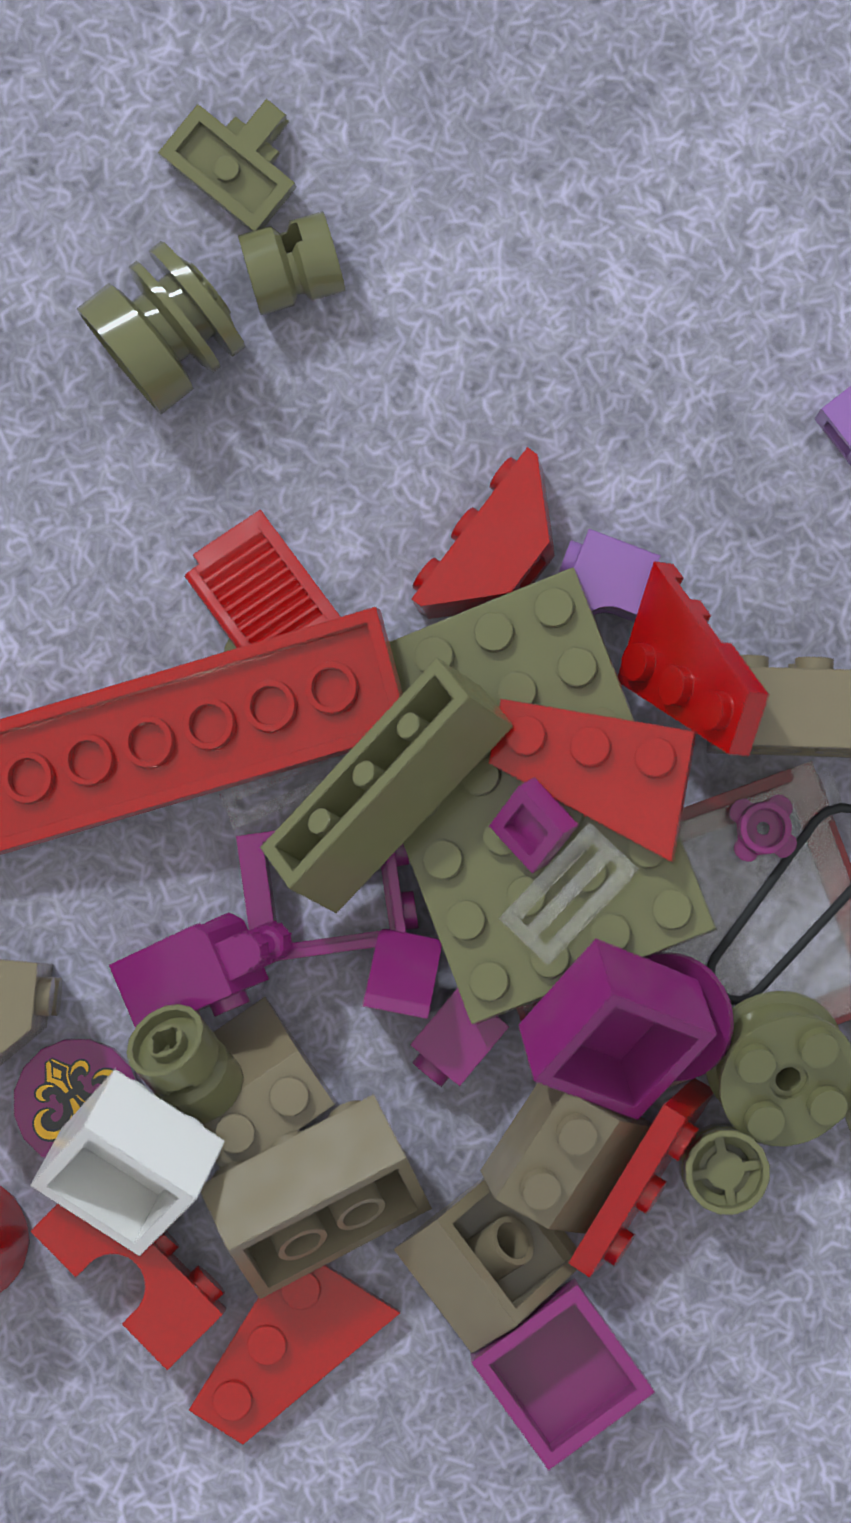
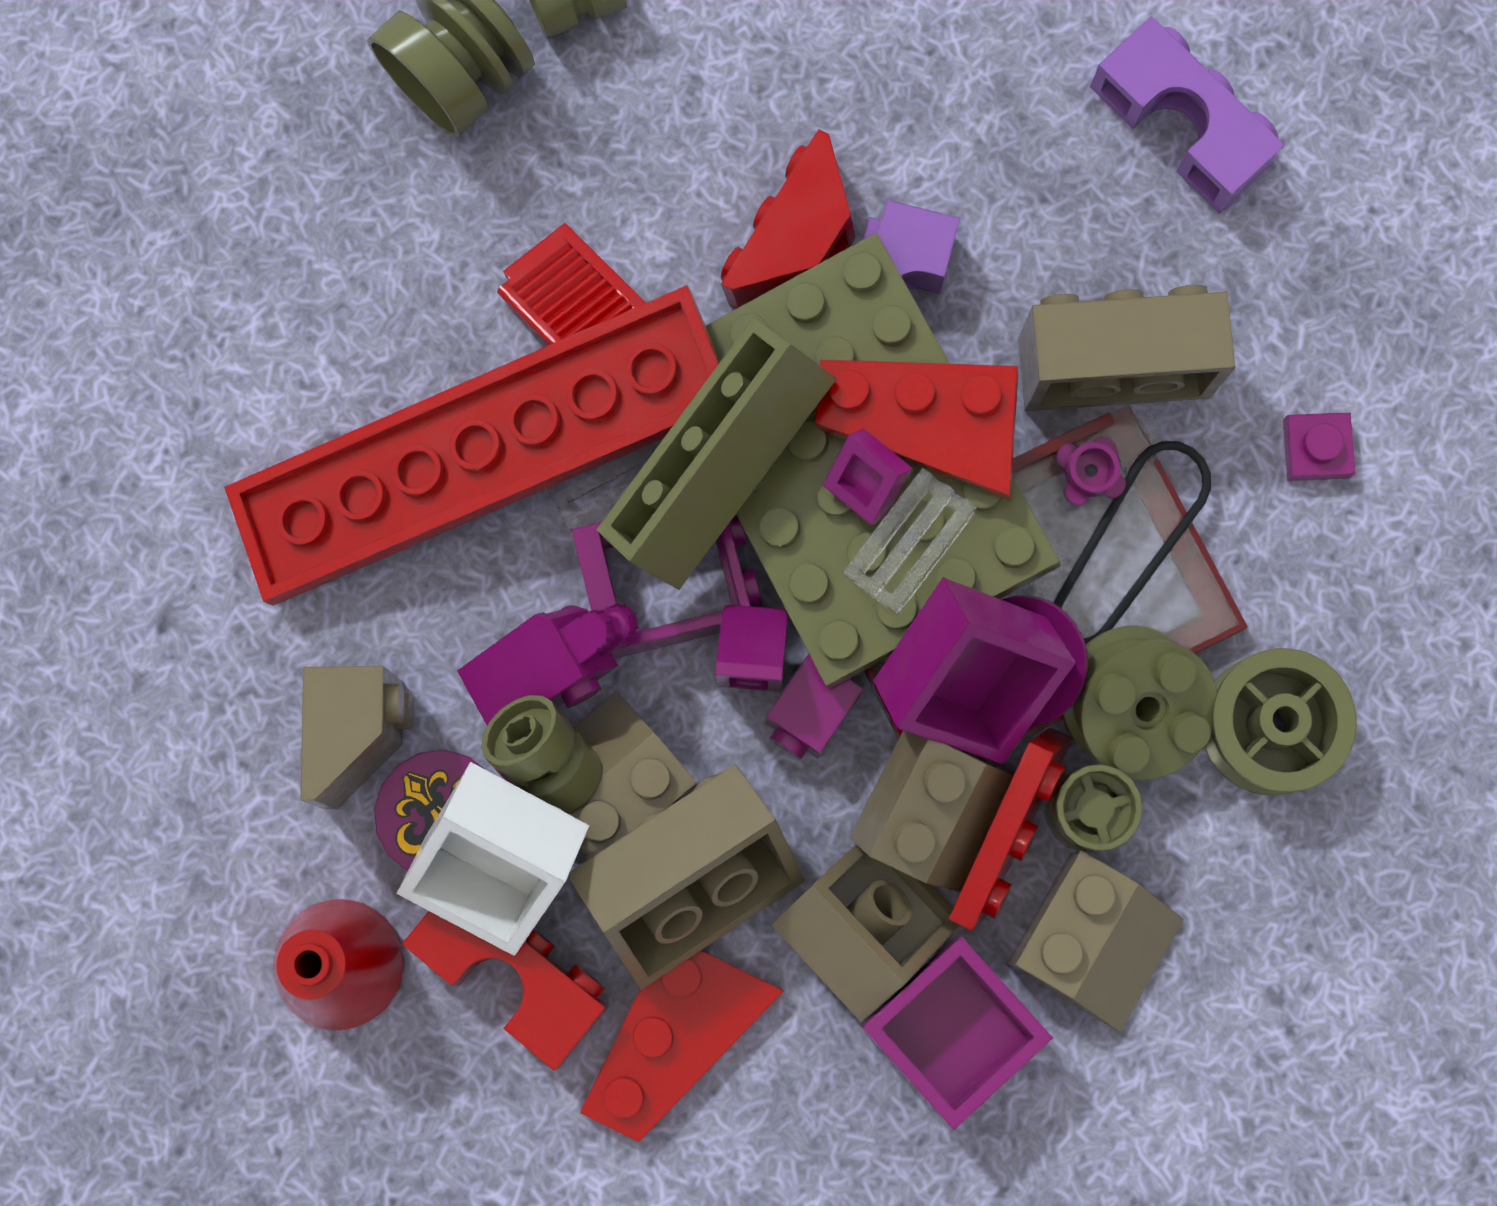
camera: 10 degrees left, 5 degrees down
red wing [618,561,769,756] -> none
none -> dark tan slope [1006,850,1184,1032]

